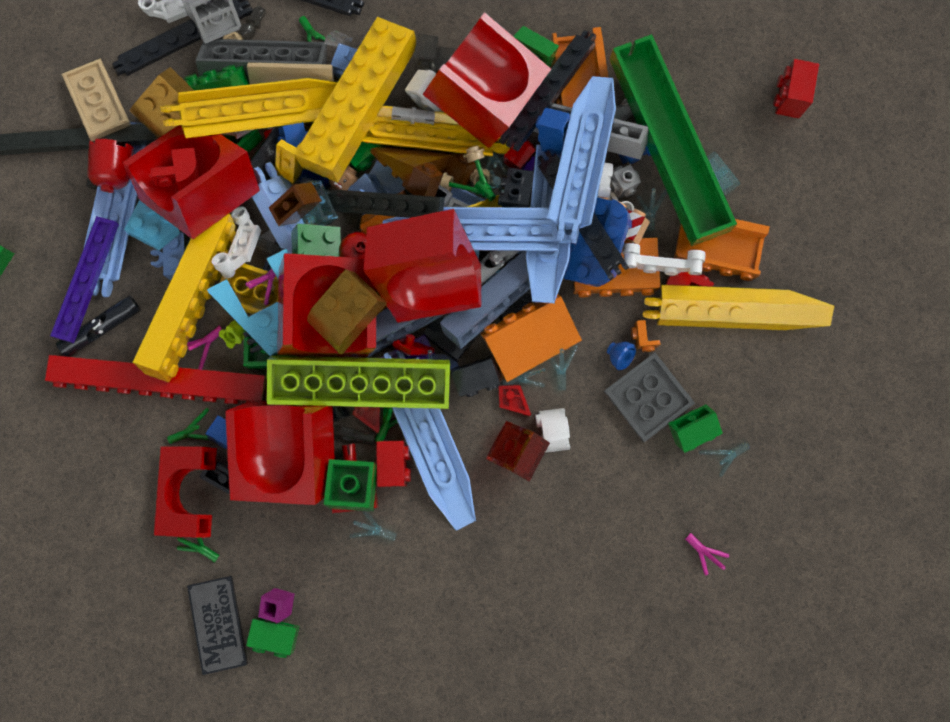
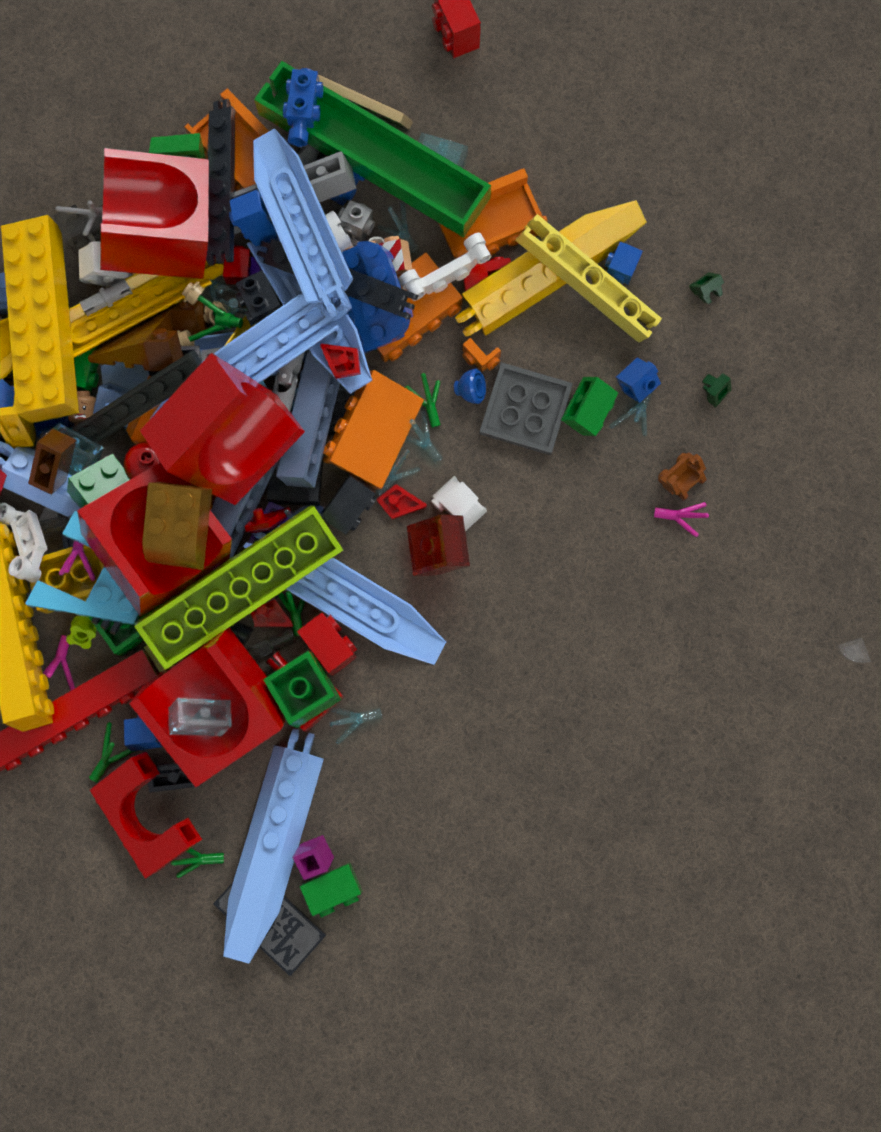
camera: 30 degrees left, 0 degrees up
none -> light grey plant [55,200,103,236]
none -> clear light blue brick [168,698,232,736]
none -> light blue hinge [223,728,323,963]
none -> blue brick [283,68,324,147]
none -> tan tile [318,75,413,130]
none -> red piece [320,344,361,379]
none -> green plant [405,373,441,428]
none -> light yellow piece [515,214,662,342]
none -> blue brick [604,241,643,285]
none -> blue brick [616,357,661,403]
none -> dark orange piece [658,452,707,501]
none -> dark green tile [689,272,724,304]
none -> dark green tile [702,373,732,408]

